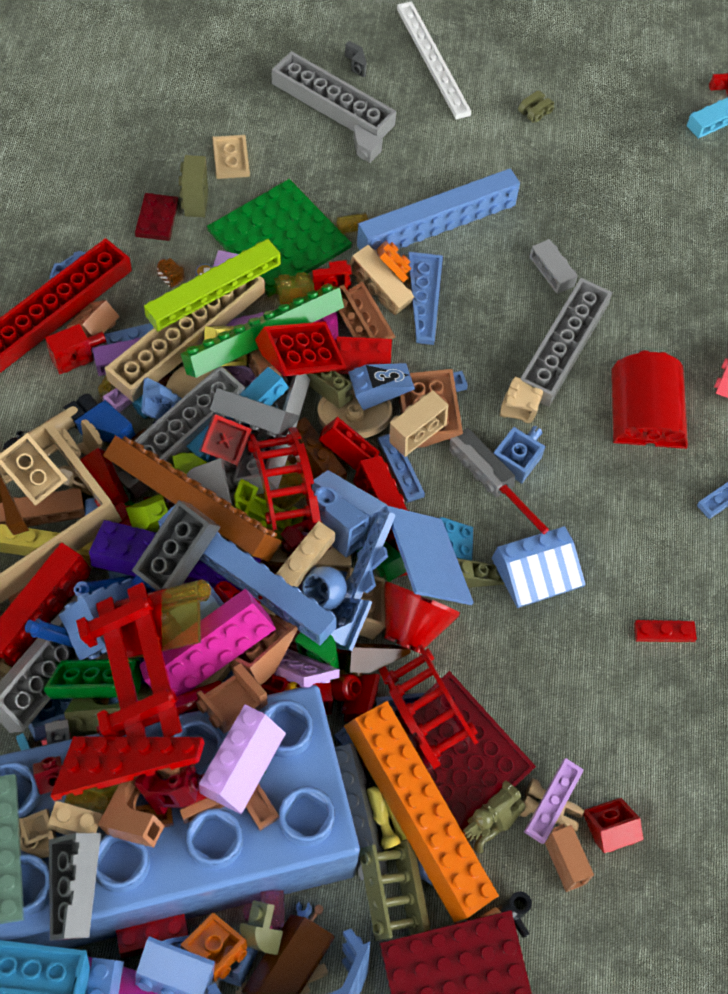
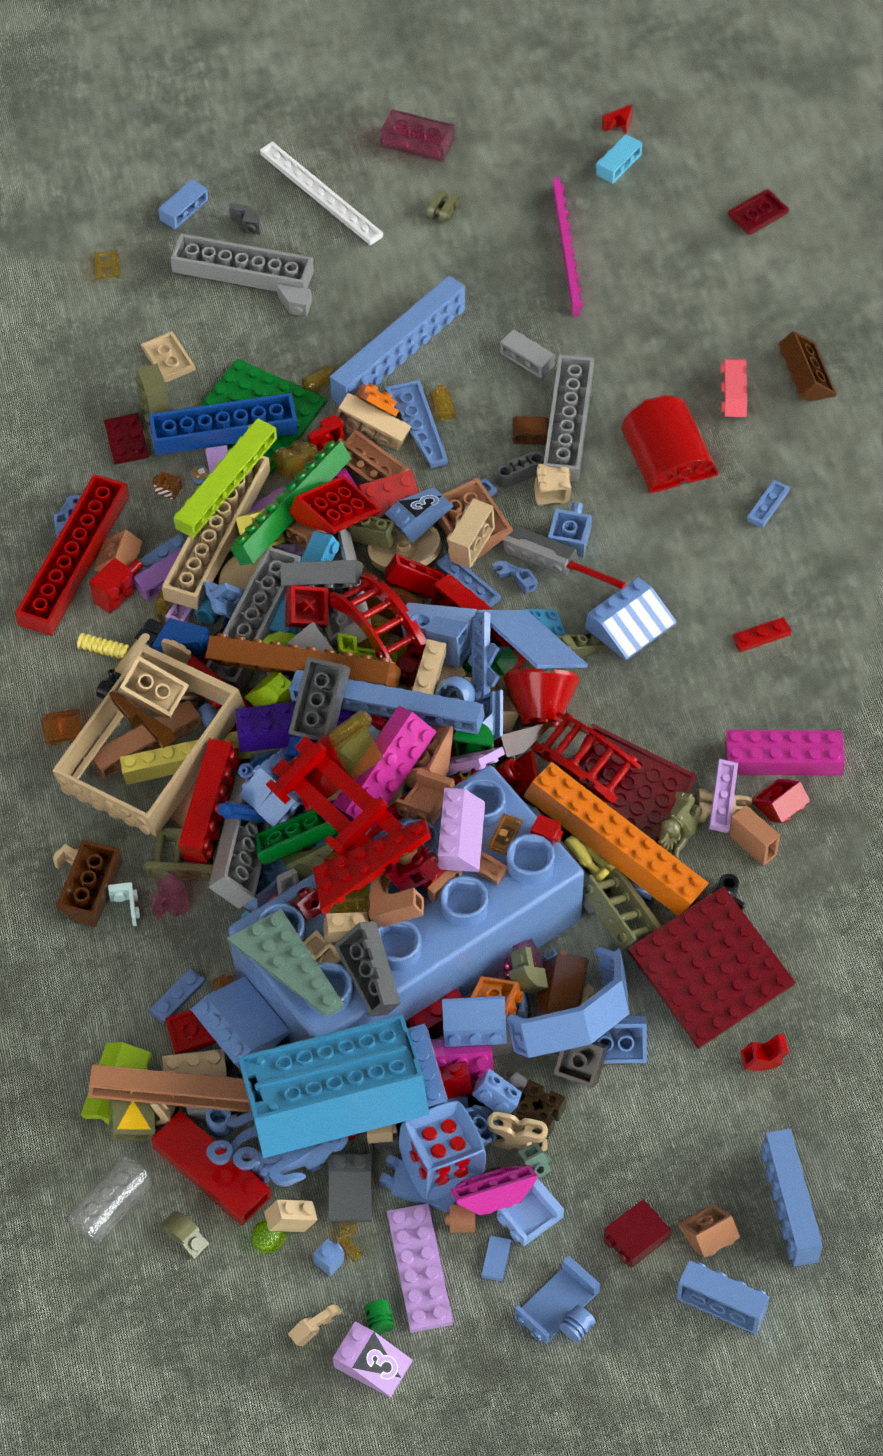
camera: 15 degrees left, 5 degrees down
none -> light yellow piece [77,633,130,659]
none -> clear yellow piece [94,249,121,281]
none -> blue brick [149,393,298,455]
none -> medium blue brick [159,179,208,229]
none -> clear pink brick [380,109,455,162]
none -> clear yellow hinge [431,384,456,421]
none -> clear orange tile [488,813,523,855]
none -> medium blue piece [492,561,537,594]
none -> dark grey beam [497,450,545,488]
none -> reddish brown piece [512,416,549,445]
none -> red brick [530,814,563,847]
none -> dark pink plate [552,177,583,317]
none -> dark pink brick [725,730,845,776]

